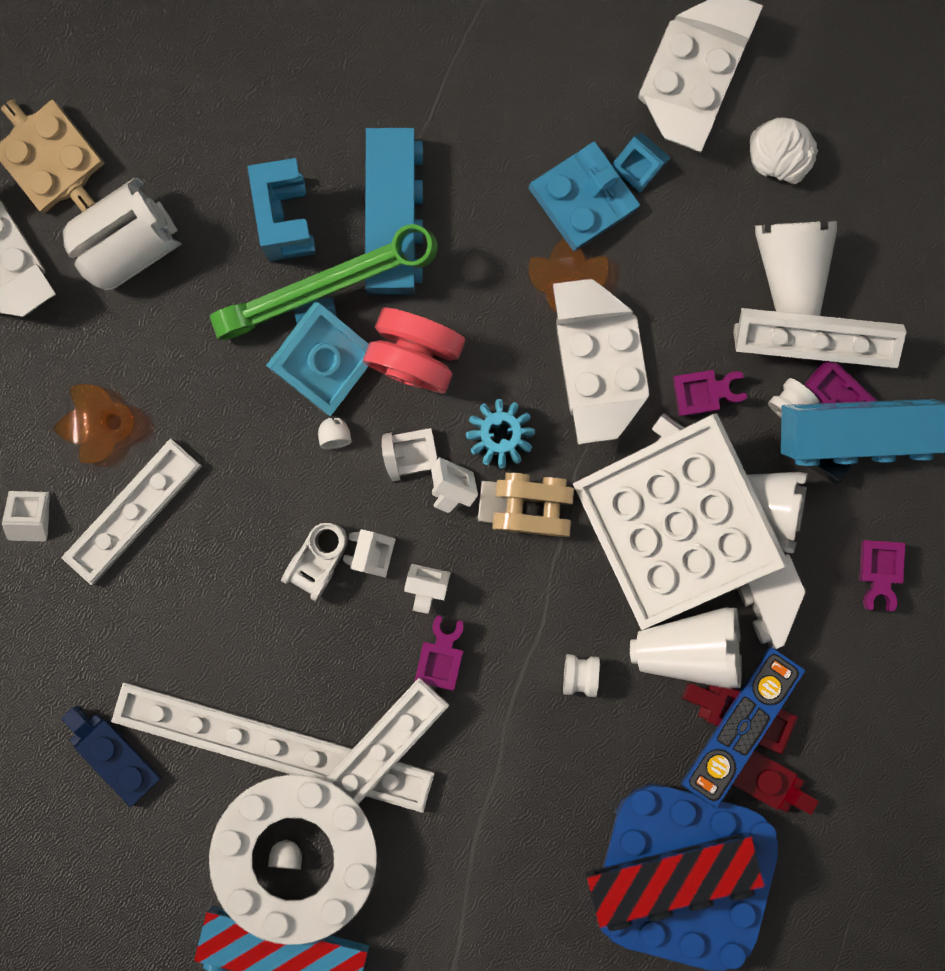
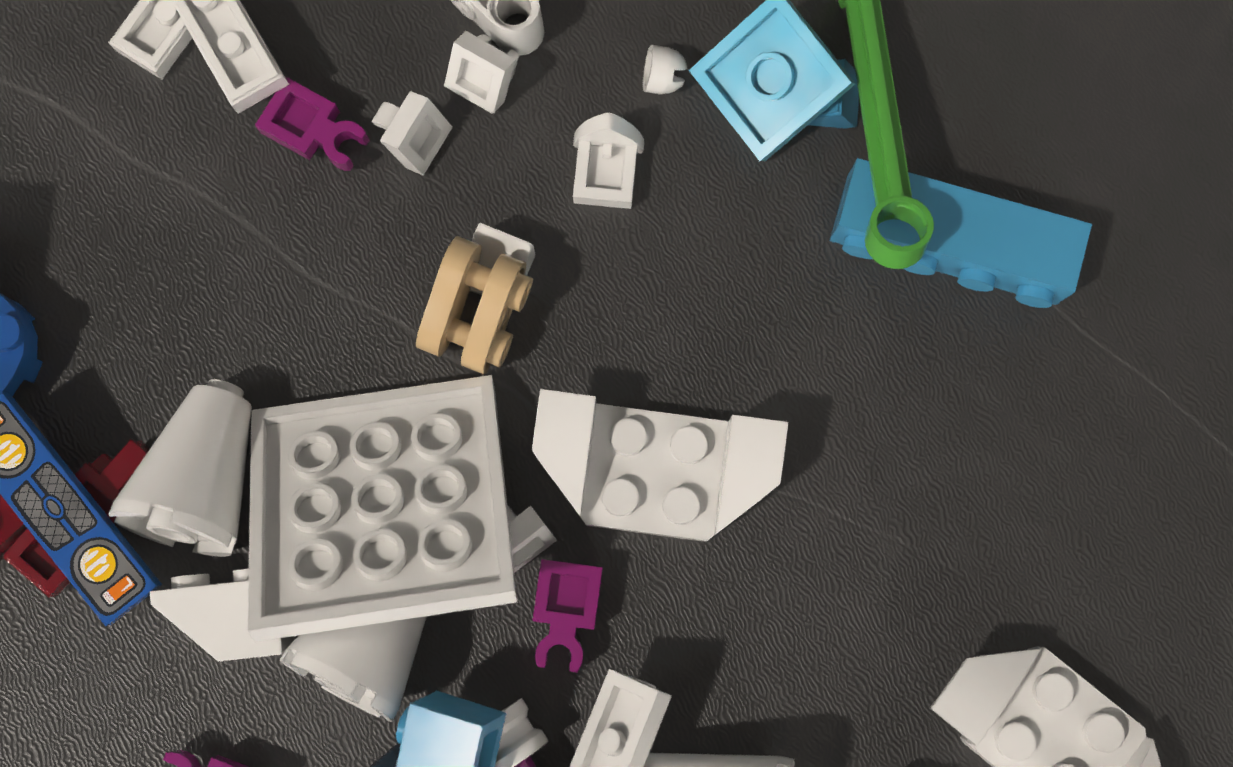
camera: 105 degrees right, 5 degrees down
dark azure panel [247,158,316,262] -> none
coral wheel [362,307,466,393] -> none
white tile [431,457,478,513] -> none
medium azure gear [466,399,535,469] -> none
dark azure hinge [528,141,640,252] -> none
clear orange plate [529,238,609,313] -> none
white wheel [563,654,600,697] -> none
dark azure slope [612,133,670,193] -> none

